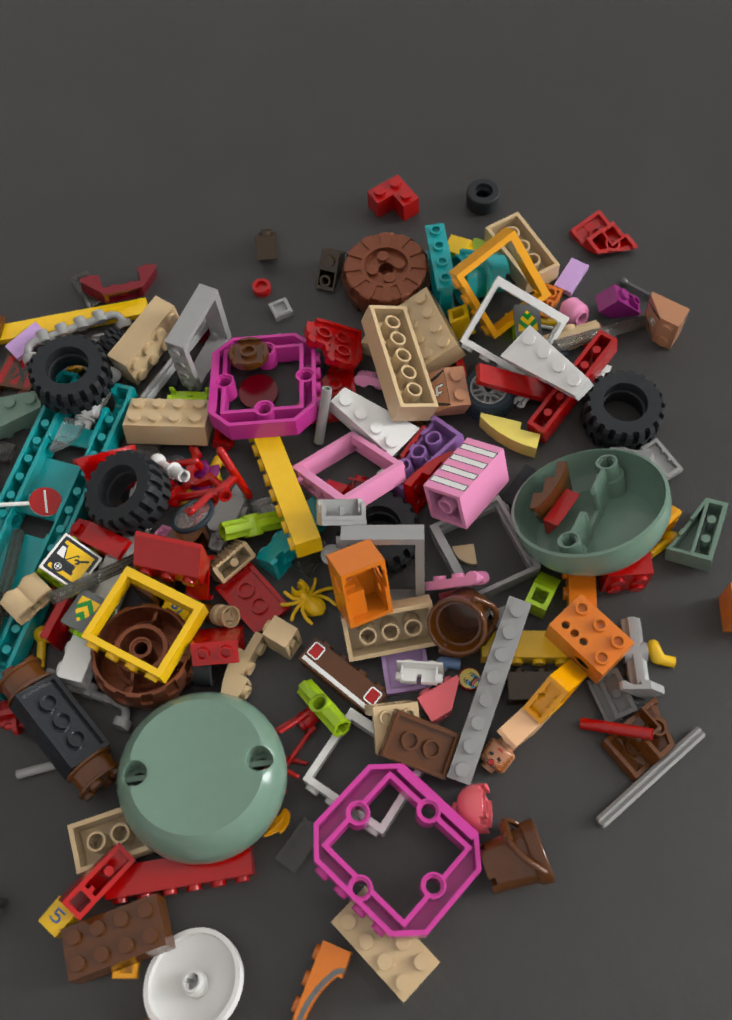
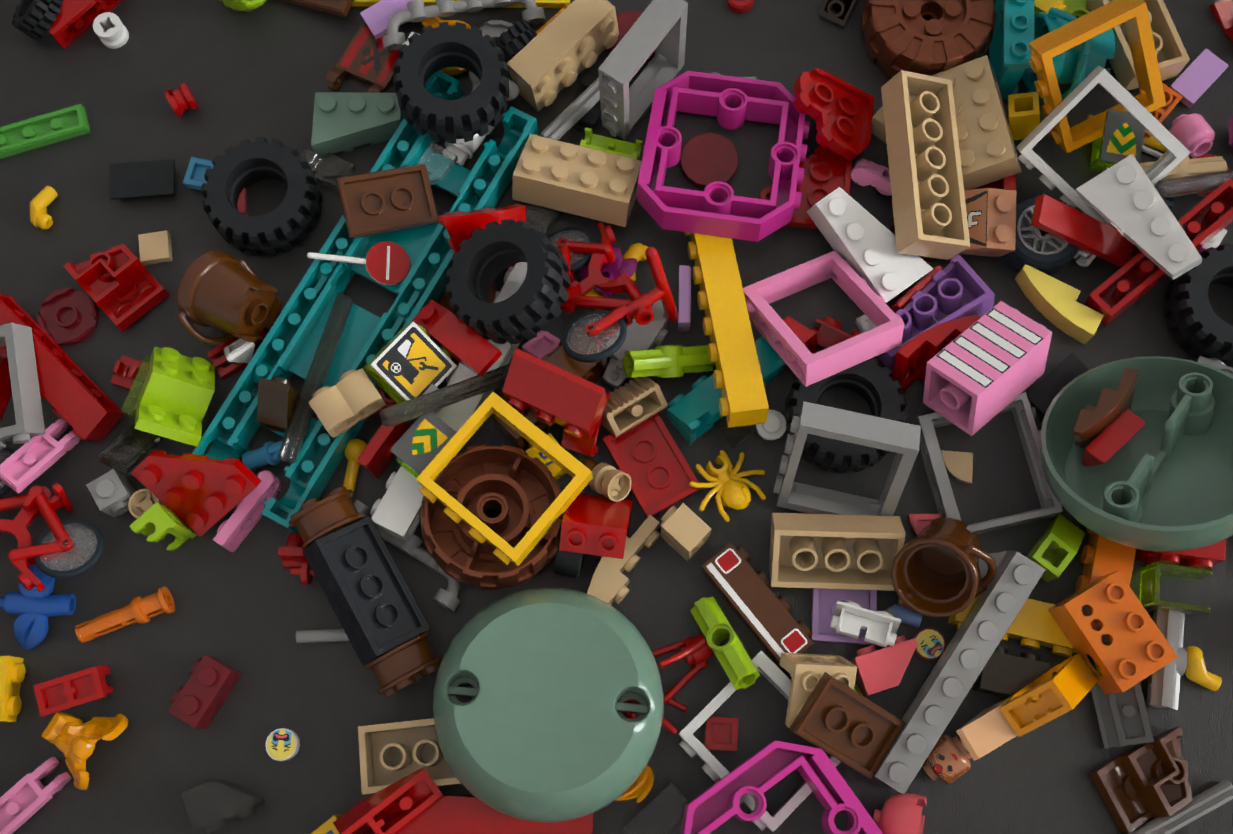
camera: 10 degrees right, 10 degrees up
white pin [151,453,190,482] -> none
red brick [212,428,234,451] -> none
reddish brown tile [228,337,269,370] -> none
clear slope [251,496,275,514] -> none
light grey tile [268,297,294,322] -> none
light grey piece [314,386,332,445] -> none
light grey hinge [317,499,367,526] -> none
orange piece [326,539,393,629] -> none
bright pink plate [425,571,489,591] -> none
red piece [580,717,654,740] -> none
light grey tile [619,680,665,699] -> none
none -> tile [265,728,300,761]
none -> reddish brown tile [336,164,439,239]
none -> lavender tile [678,265,691,332]
none -> red tile [704,716,738,751]
none -> clear neon green piece [1140,562,1213,617]

